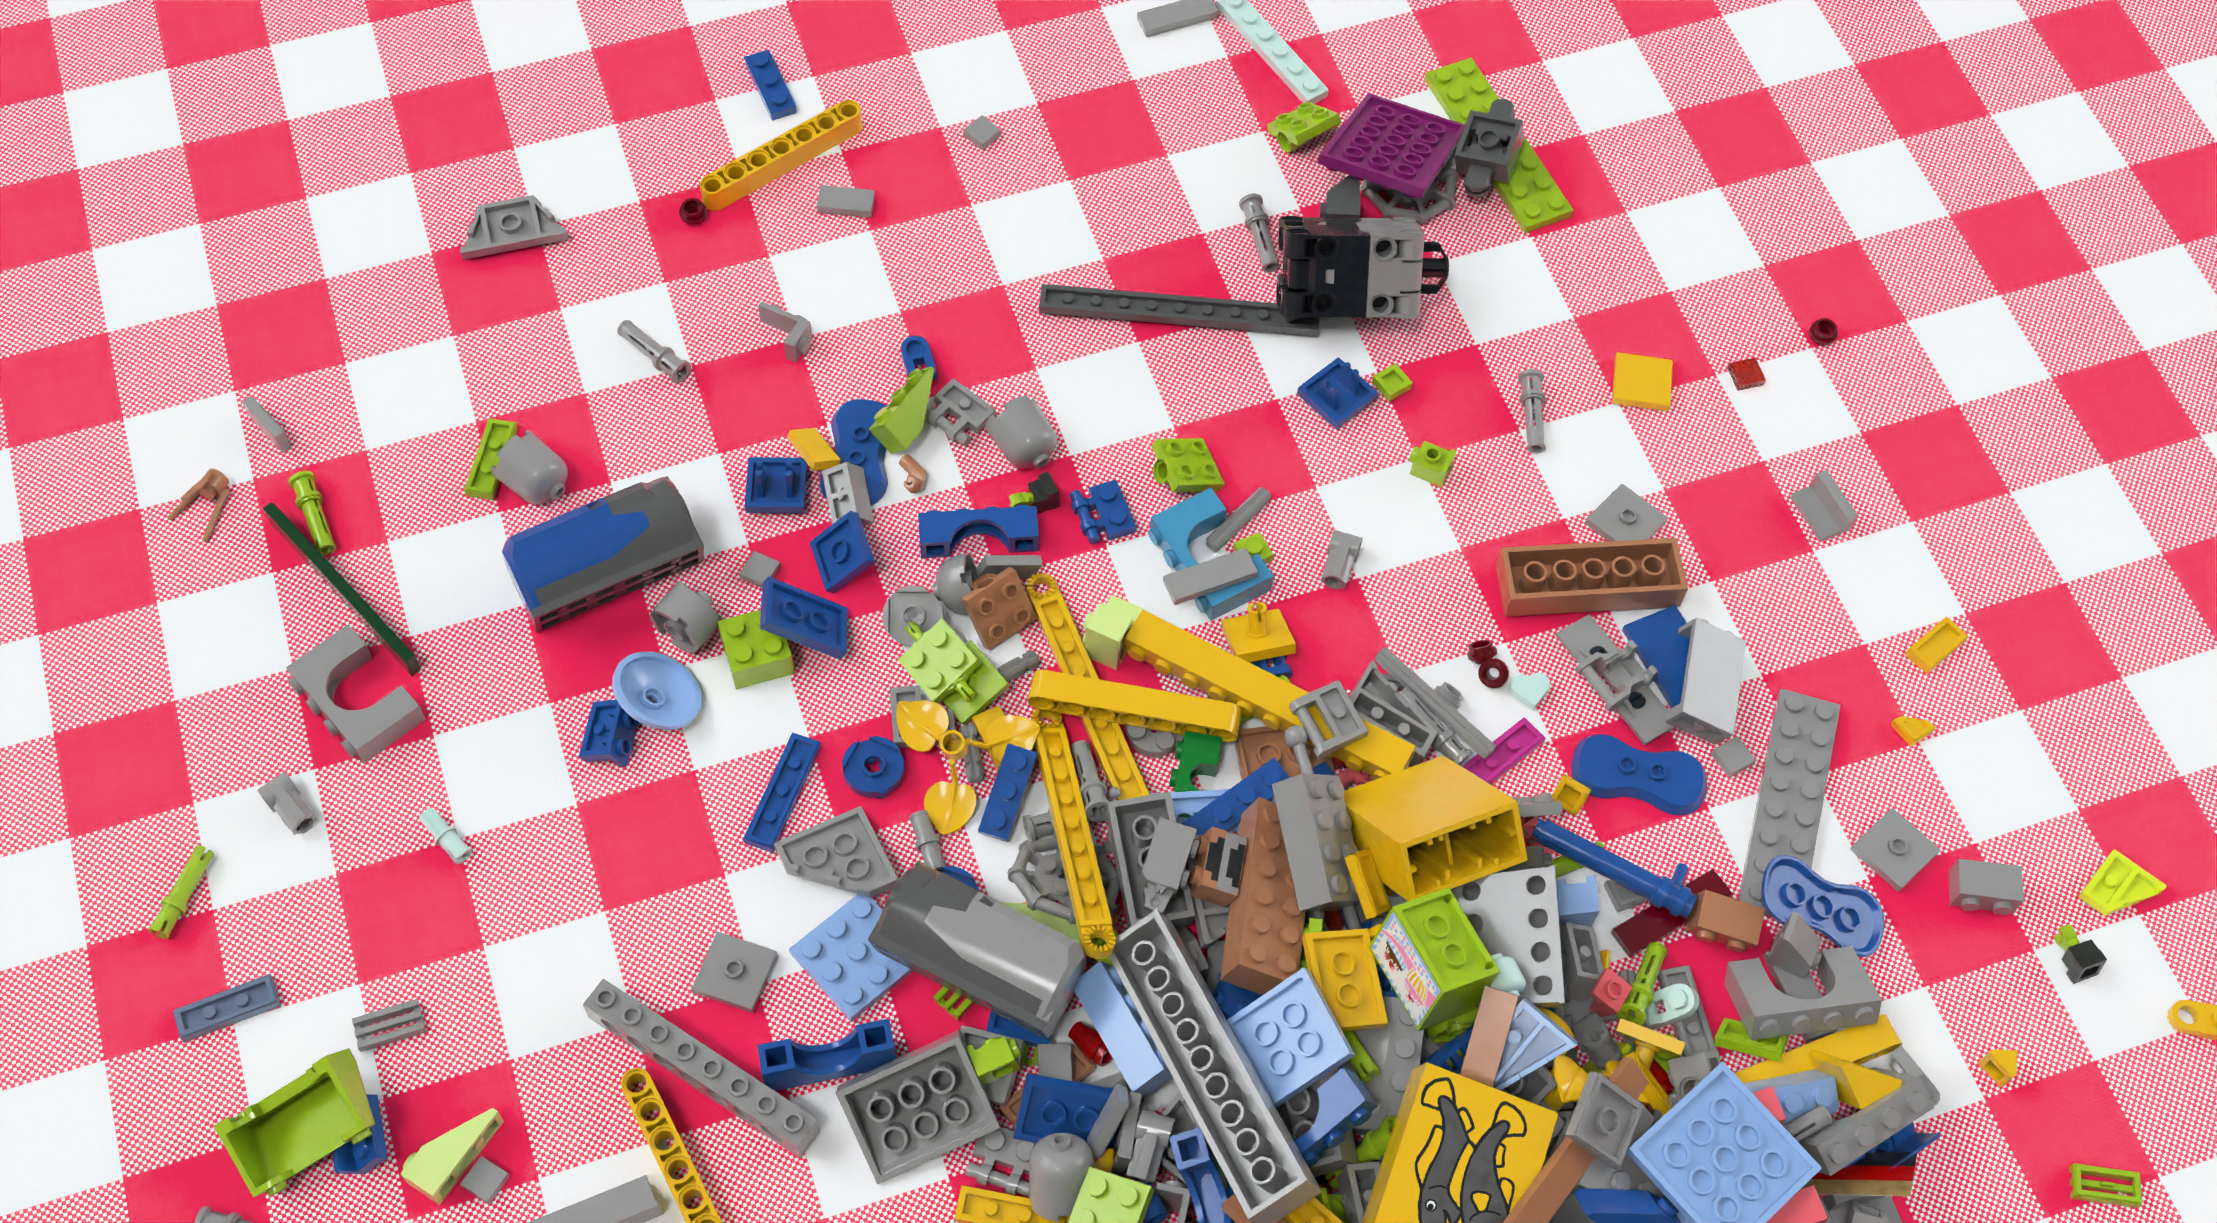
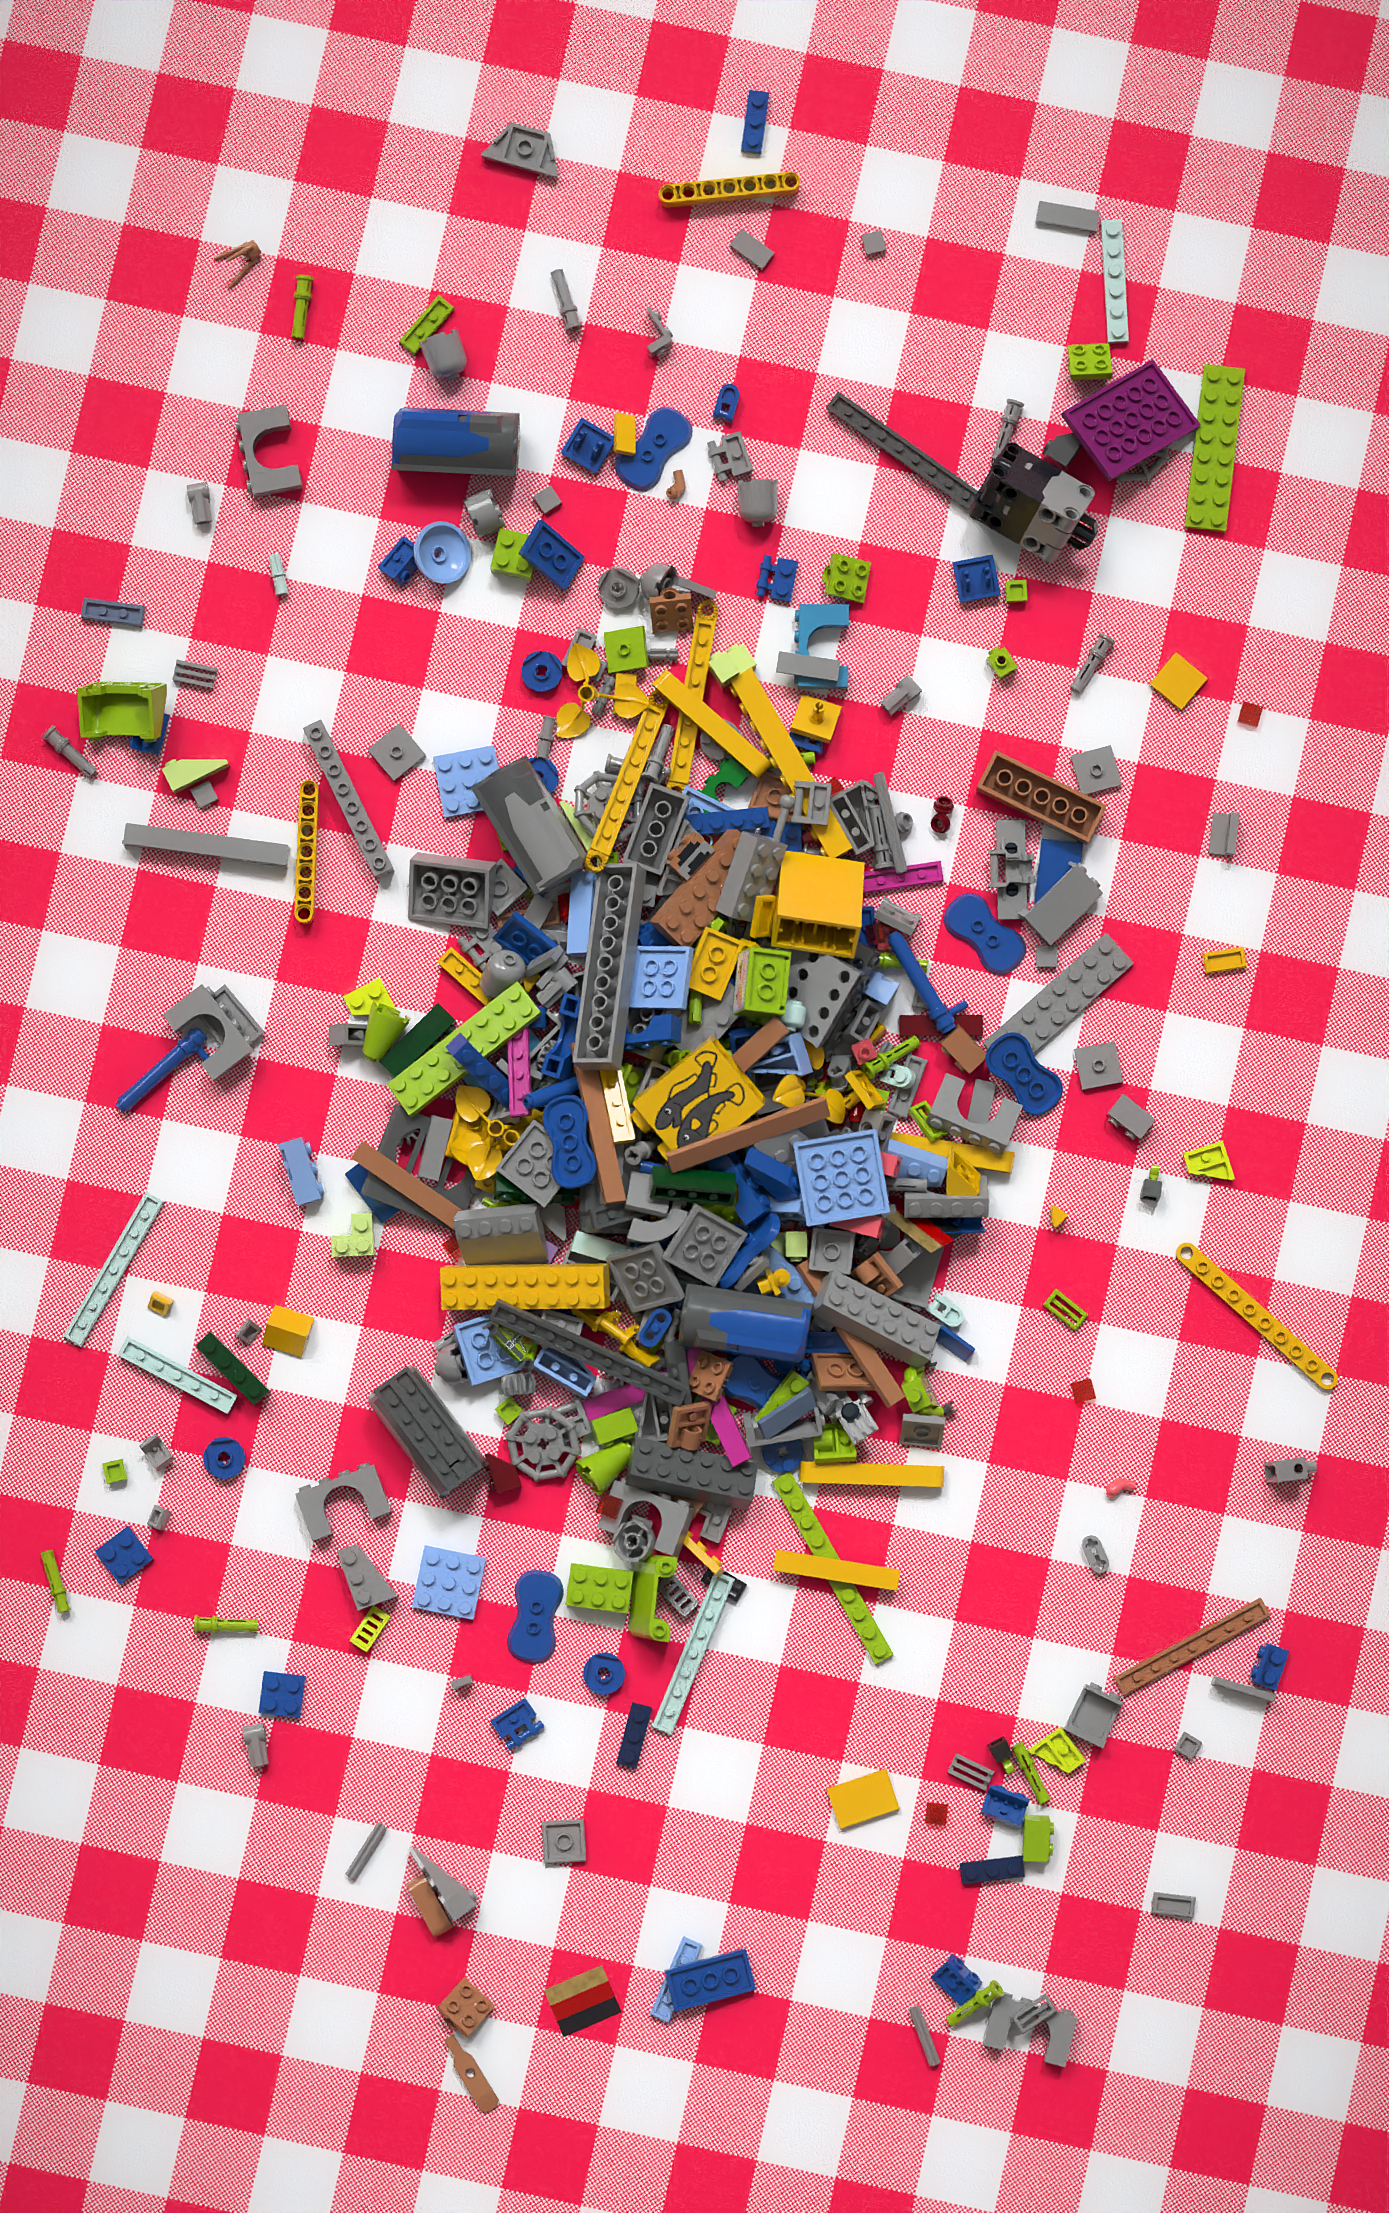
camera: 35 degrees right, 25 degrees up
lime pin [148,845,215,939] -> none
light grey tile [242,396,291,453] -> none
dark green tile [263,503,421,676] -> none
dark red plate [679,198,707,225] -> none
blue tile [743,732,822,853] -> none
blue arch [757,1019,896,1091] -> none
light grey plate [774,806,899,898] -> none
blue plate [809,511,875,593] -> none
light grey hinge [822,462,874,525] -> none
lime slope [869,366,934,454] -> none
lime plate [898,618,982,704] -> none
blue arch [918,505,1039,558] -> none
lime brick [966,1036,1022,1085] -> none
blue plate [978,743,1038,842] -> none
pearl dark grey piece [1009,471,1060,514] -> none
light grey hinge [1140,817,1200,914] -> none
light grey axle [1206,487,1271,552] -> none
lime plate [1233,532,1273,564] -> none
dark grey brick [1454,99,1524,198] -> none
light aqua tile [1509,673,1550,710] -> none
yellow slope [1552,774,1591,816] -> none
light grey tile [1565,1072,1644,1169] -> none
yellow tile [1624,1051,1672,1116] -> none
light grey slope [1766,911,1822,978] -> none
dark red plate [1809,318,1838,345] -> none
yellow tile [1890,716,1936,747] -> none
light grey plate [1891,1046,1940,1106] -> none

